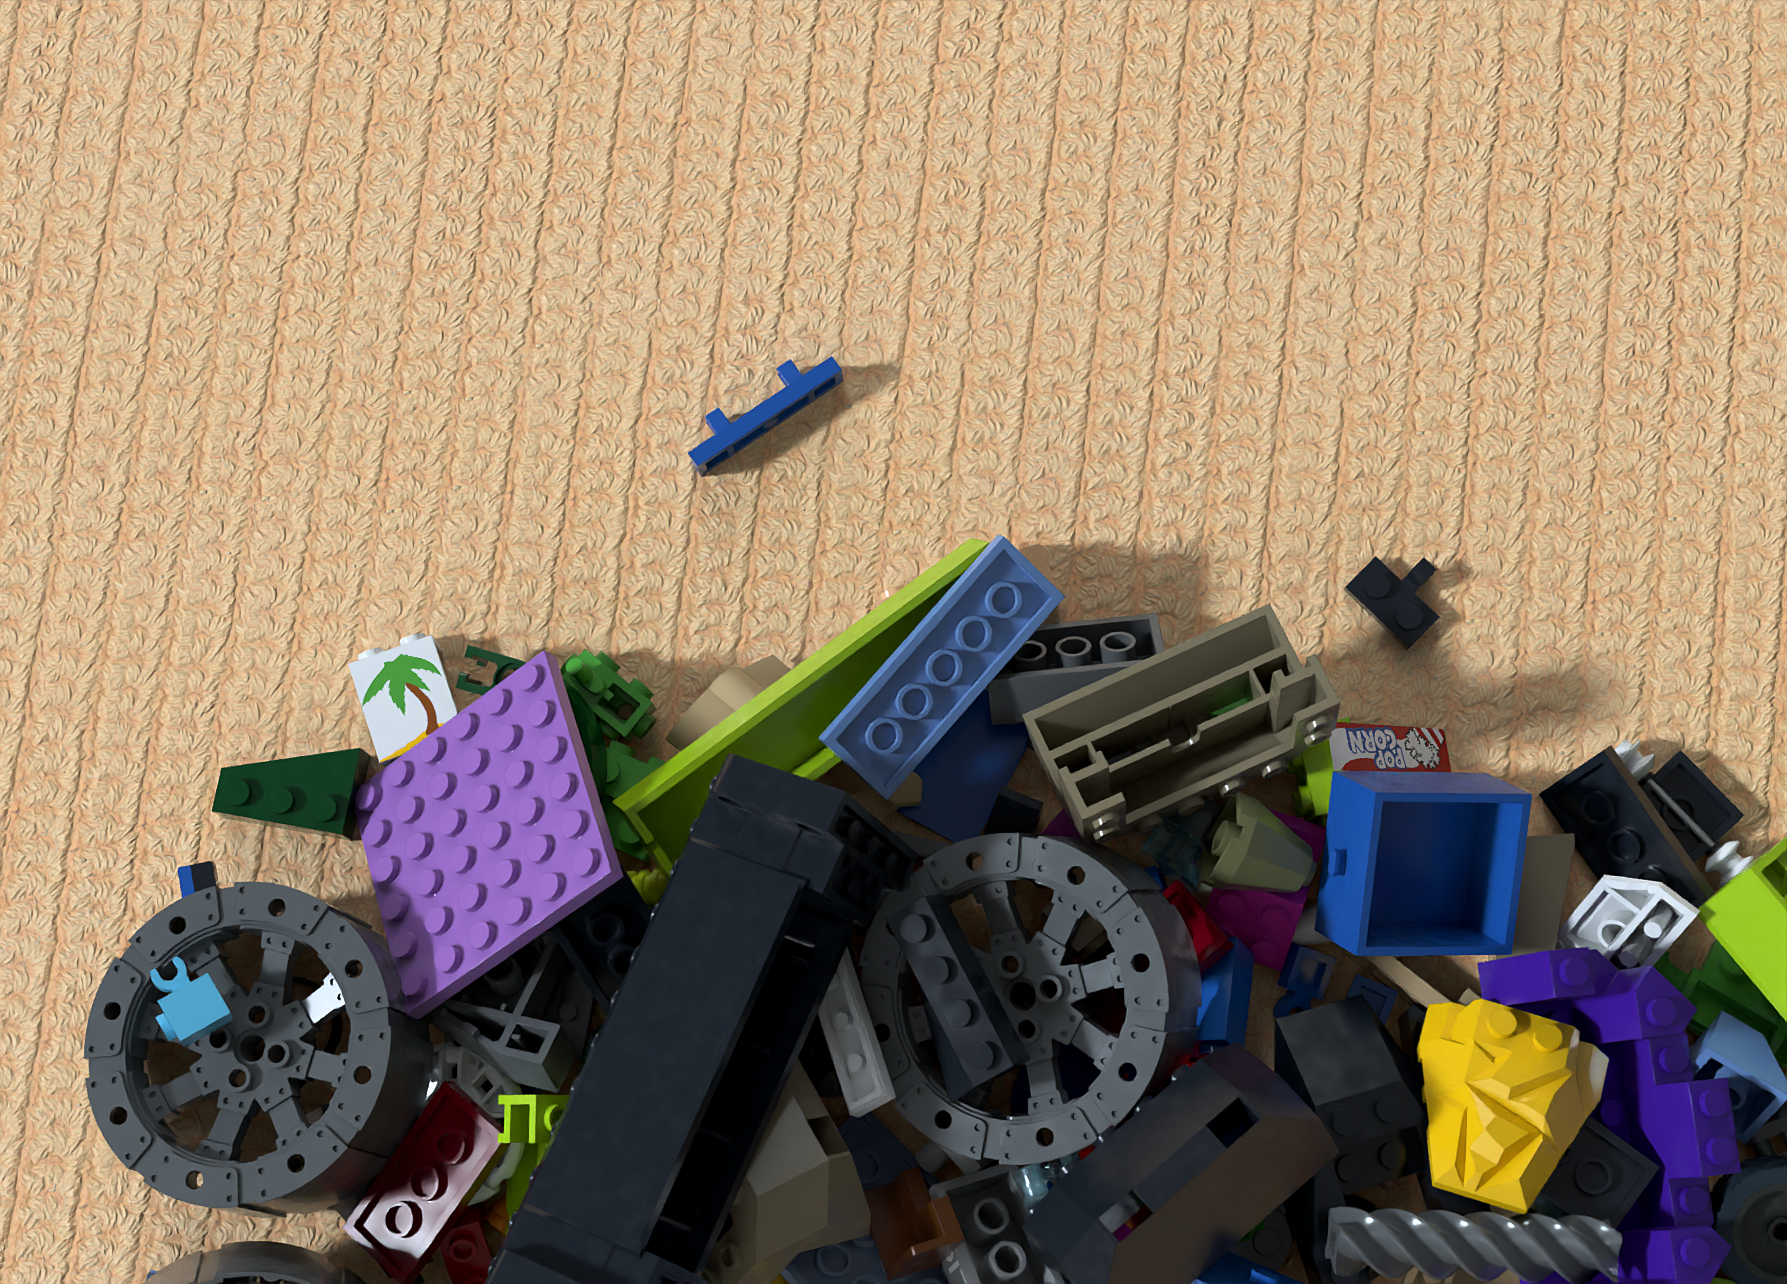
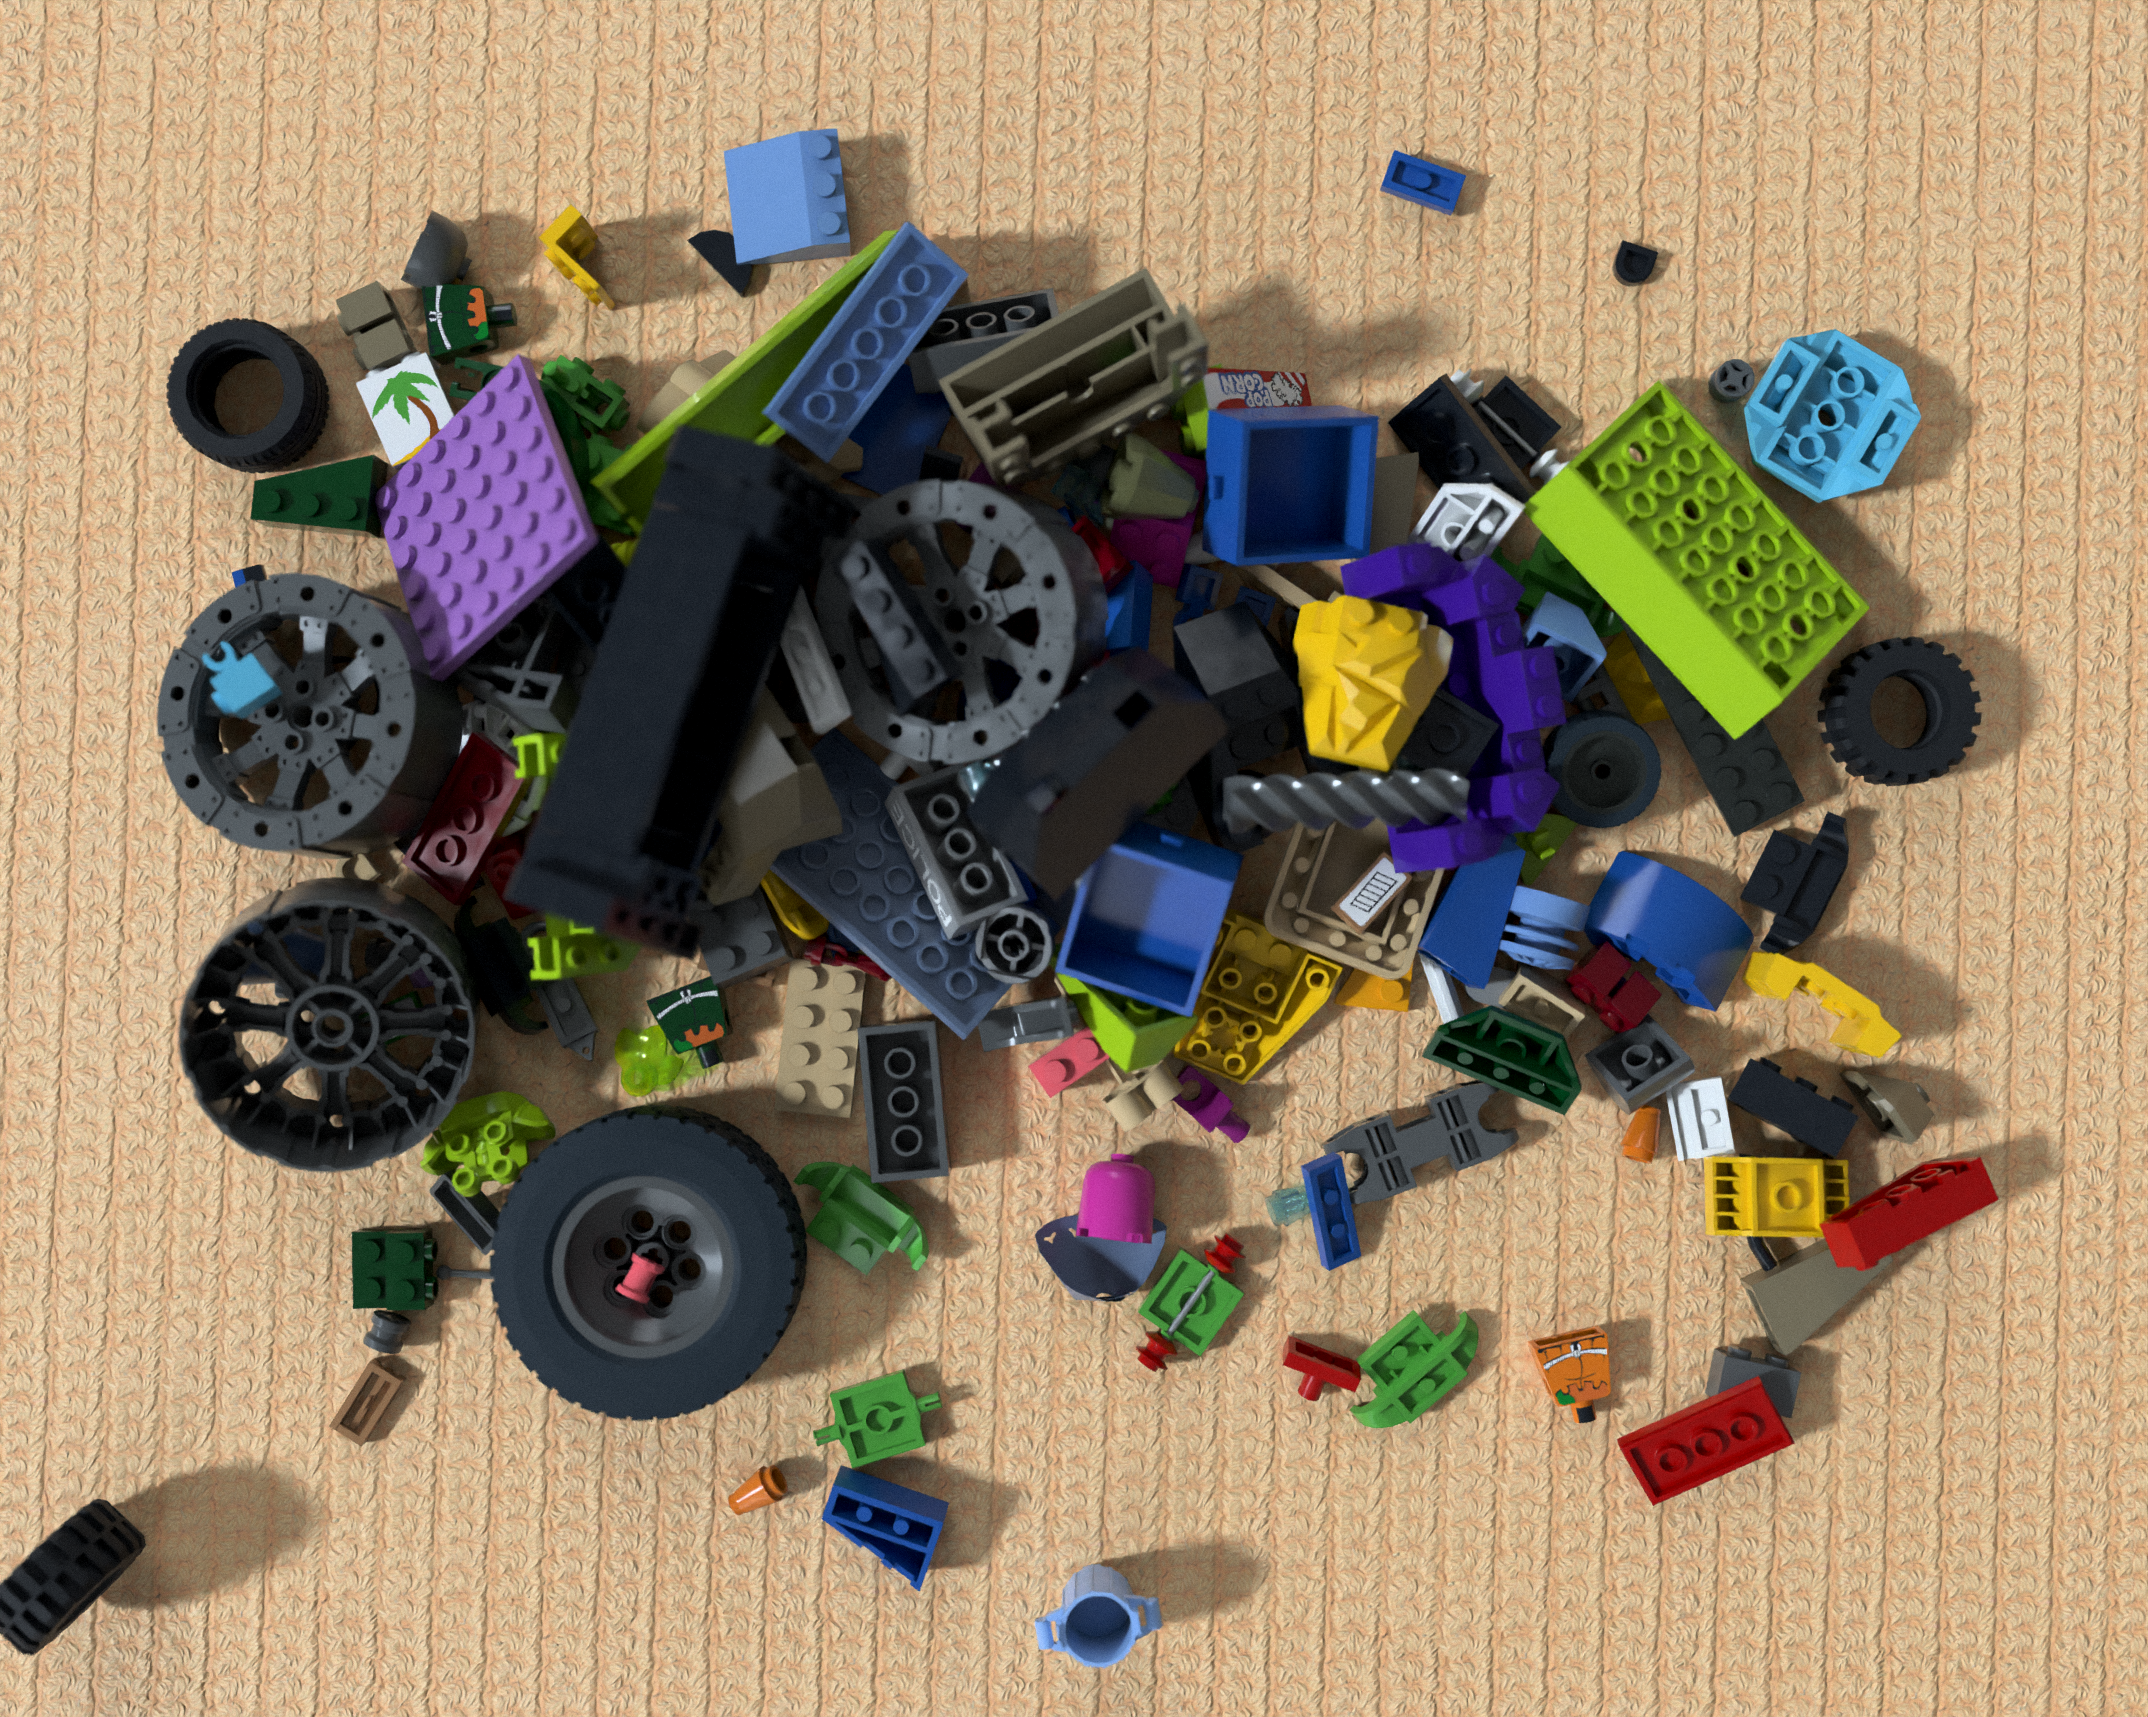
camera: 10 degrees left, 10 degrees up
blue hinge [688,356,844,477] -> none
reddish brown panel [864,1166,965,1281] -> none
black plate [1344,556,1440,650] -> none
none -> black tyre [167,318,330,473]
none -> tan tile [335,853,385,882]
none -> dark tan piece [336,281,417,371]
none -> dark grey cylinder [401,210,472,289]
none -> dark green torso [421,284,517,365]
none -> yellow bracket [539,204,615,310]
none -> black tile [687,230,753,297]
none -> medium blue slope [724,128,851,265]
none -> blue plate [1380,150,1466,216]

